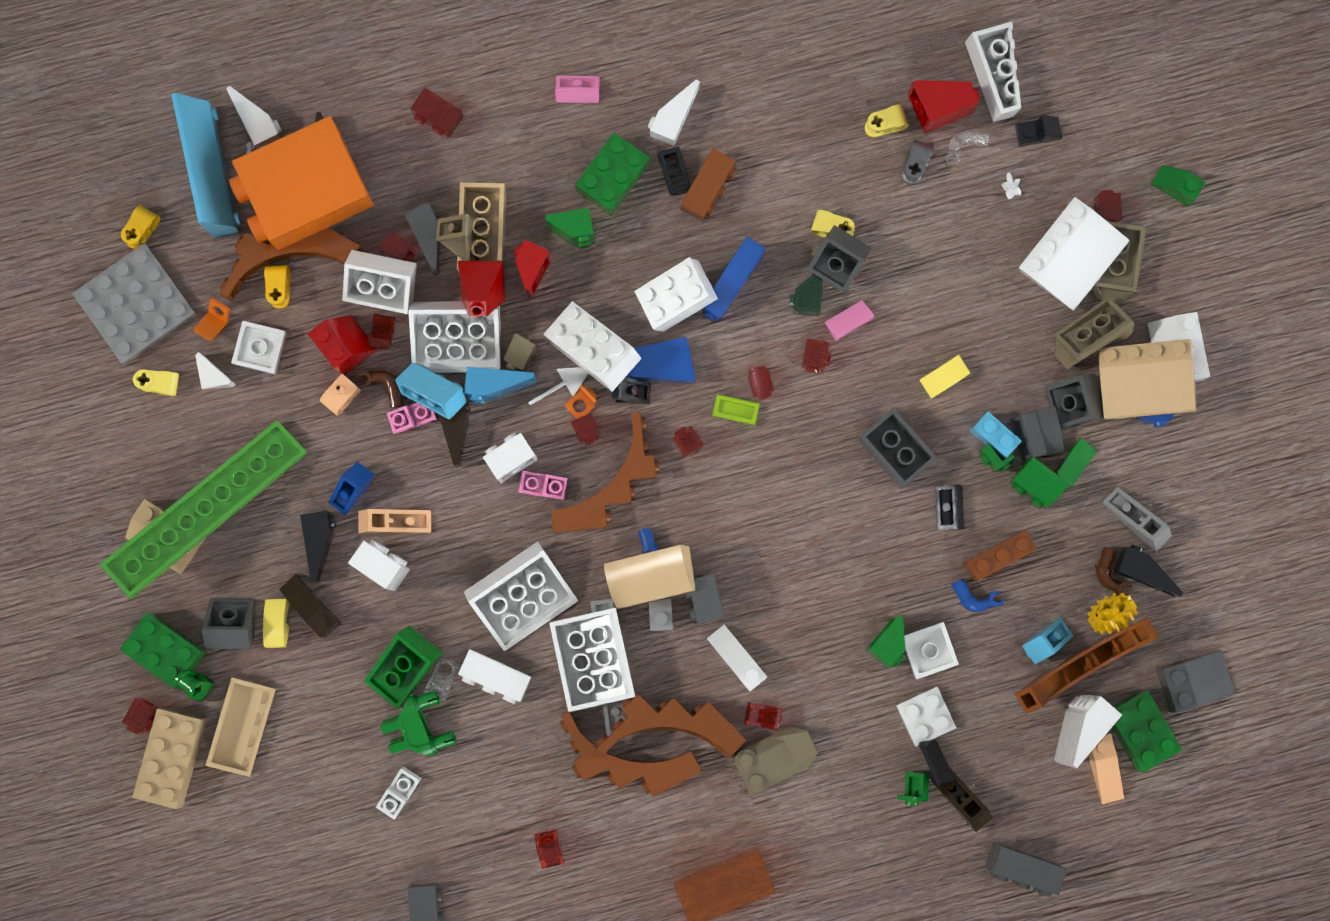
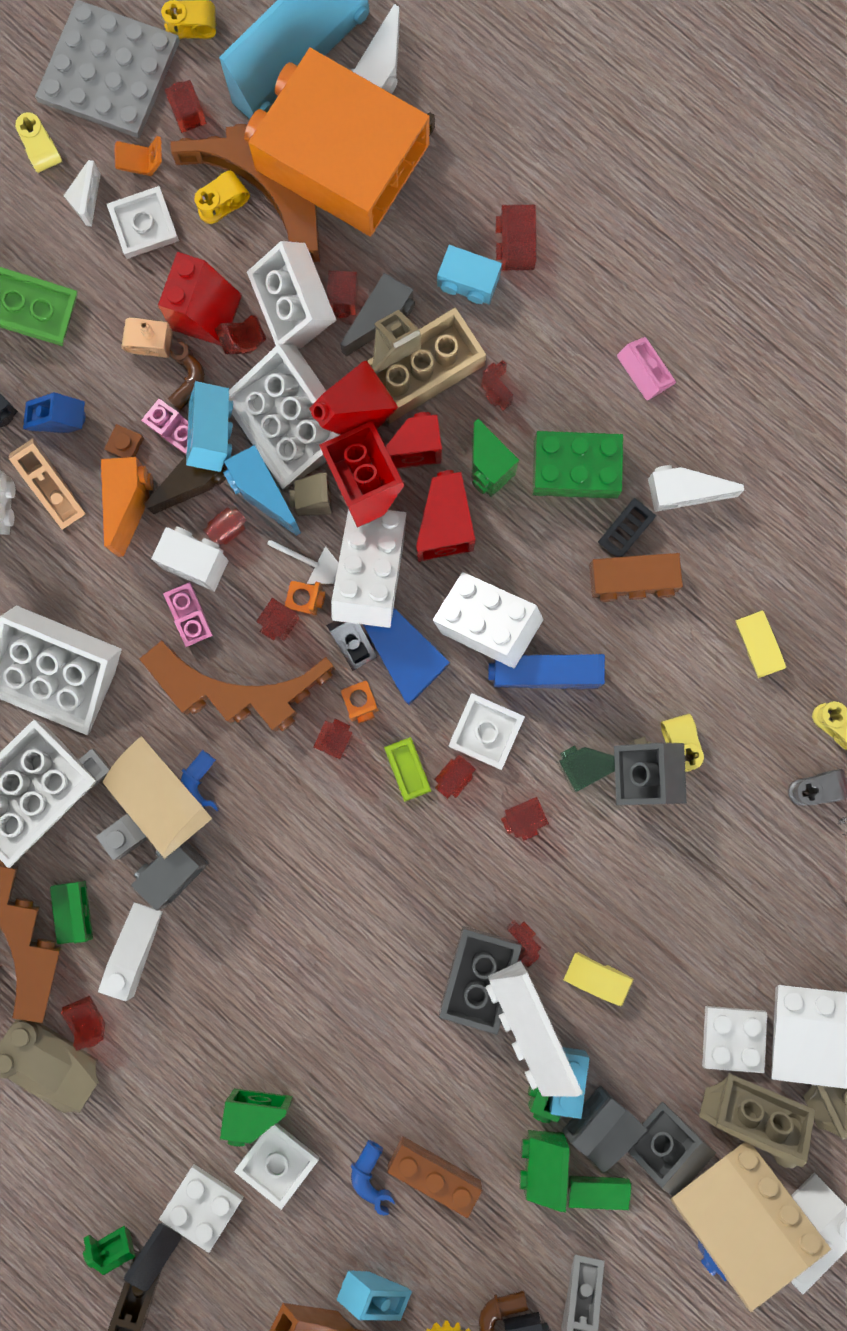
camera: 60 degrees right, 0 degrees up
bright pink slope [824,300,875,341] -> none
black slope [936,484,964,530] -> none
none -> green panel [50,880,93,944]
none -> orange slope [101,457,153,557]
none -> dark orange plate [104,424,144,458]
none -> clear red brick [164,80,207,133]
none -> clear red brick [203,507,247,546]
none -> red slope [319,421,404,528]
none -> orange bracket [341,681,379,723]
none -> red slope [416,470,475,562]
none -> medium azure brick [437,245,502,304]
none -> white plate [448,693,525,770]
none -> clear red bracket [481,360,513,411]
none -> white slope [486,961,583,1097]
none -> clear red bracket [506,920,541,968]
none -> white plate [702,1006,767,1073]
none -> light yellow slope [735,610,786,678]

